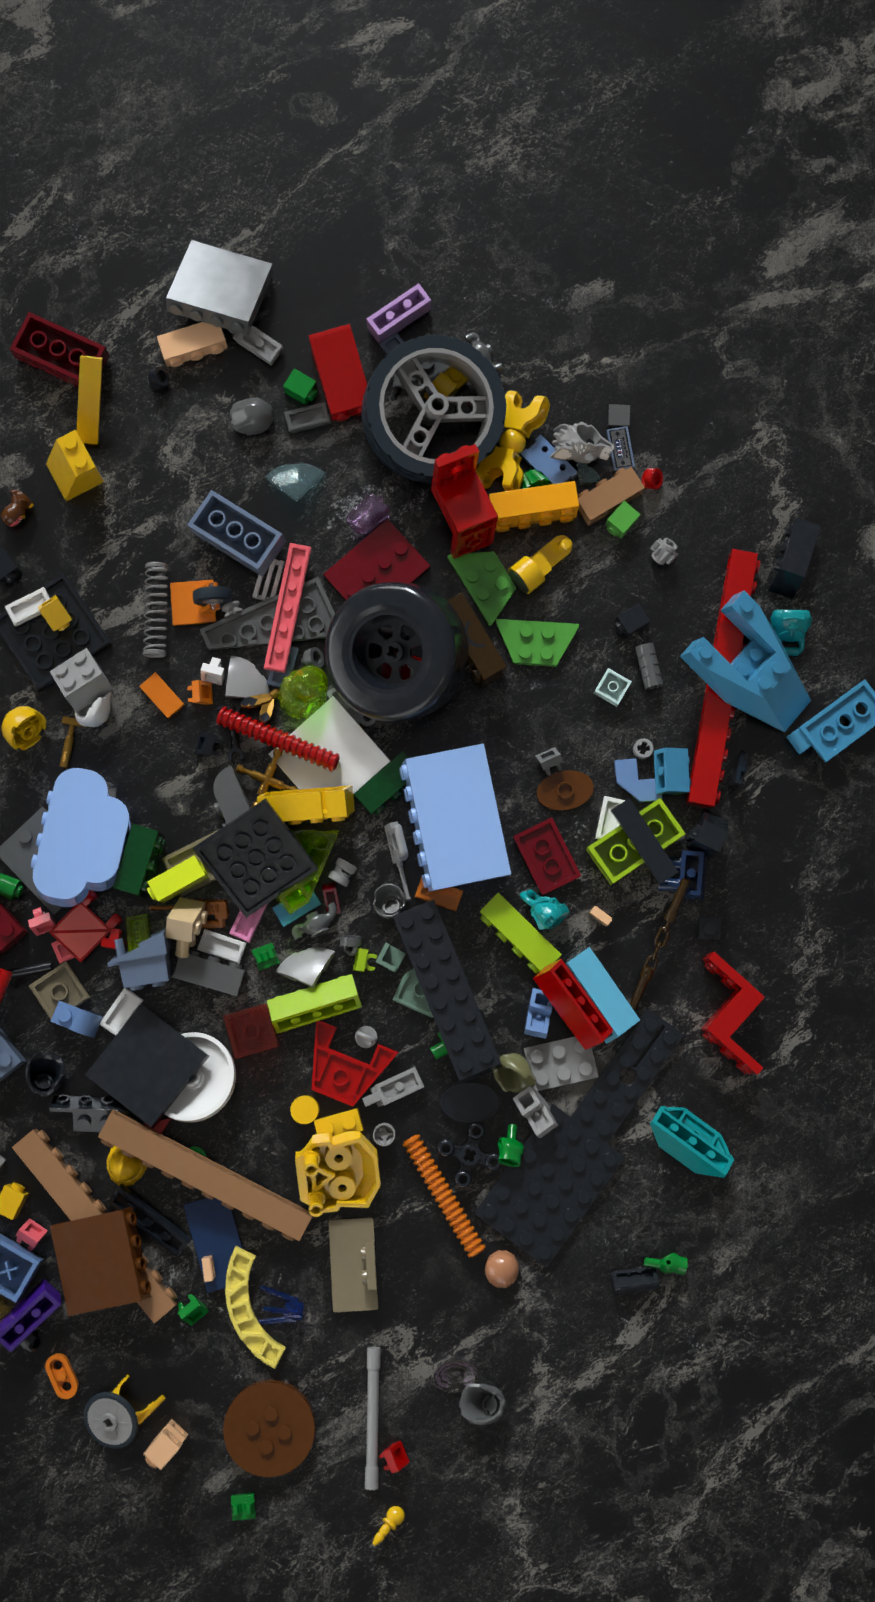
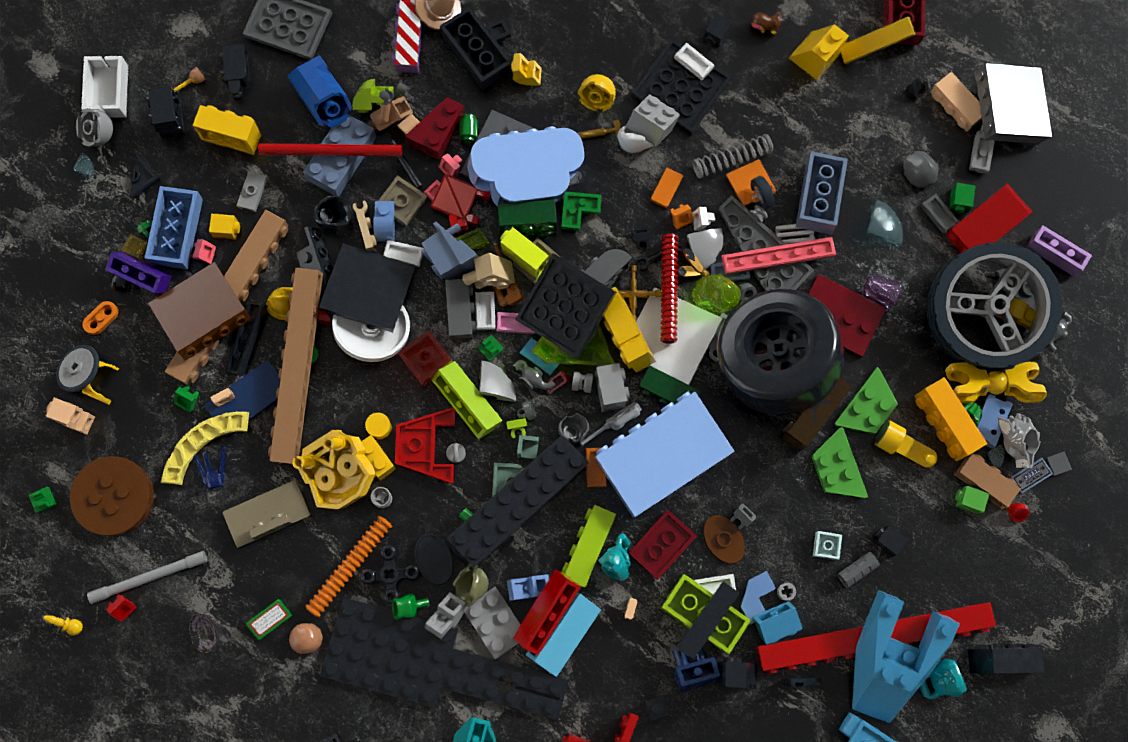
camera: 65 degrees right, 5 degrees down
yellow brick [37,595,72,631] -> none
light grey hinge [362,1067,424,1107] -> none
red bracket [431,444,498,559] -> none
dark grey hair [459,1384,506,1425] -> none
dark brown piece [630,878,691,1010] -> none
light grey gear [650,538,678,565] -> none
none -> slope [246,599,292,640]
none -> tan plate [353,201,377,253]
none -> green plate [561,192,602,231]
none -> light grey brick [595,363,630,412]

